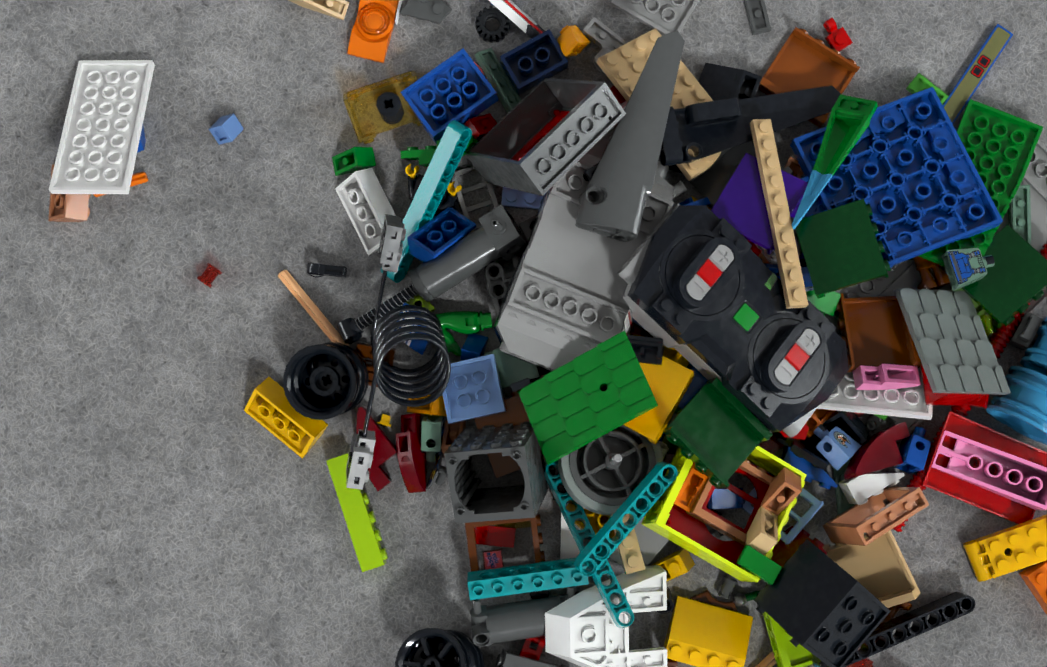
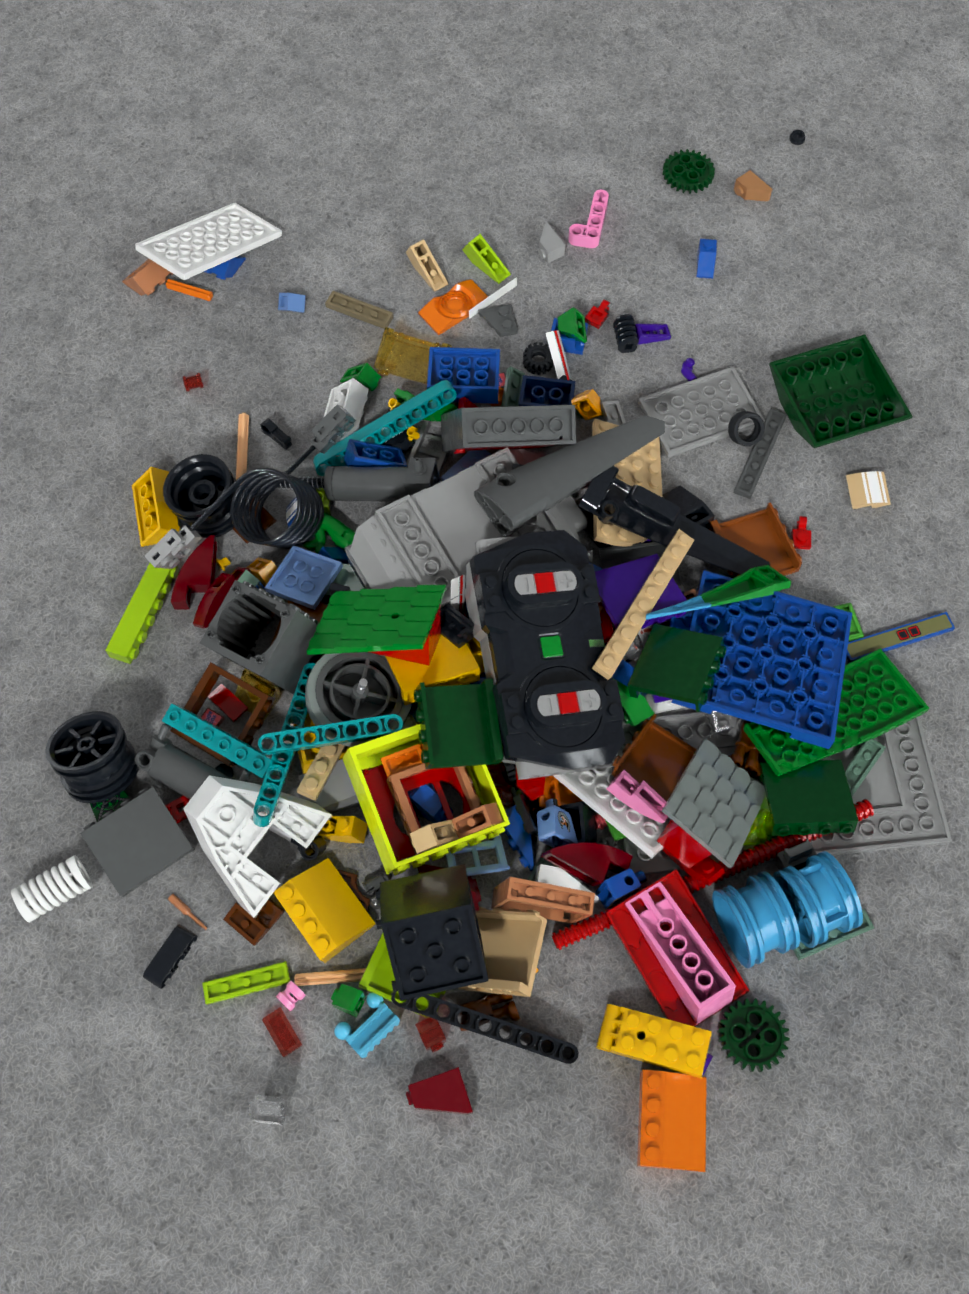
camera: 35 degrees right, 20 degrees down
black piece [376,92,404,124] -> none
green tile [736,545,782,585] -> none
torso [942,248,995,291] -> none
none -> dark tan plate [325,291,393,329]

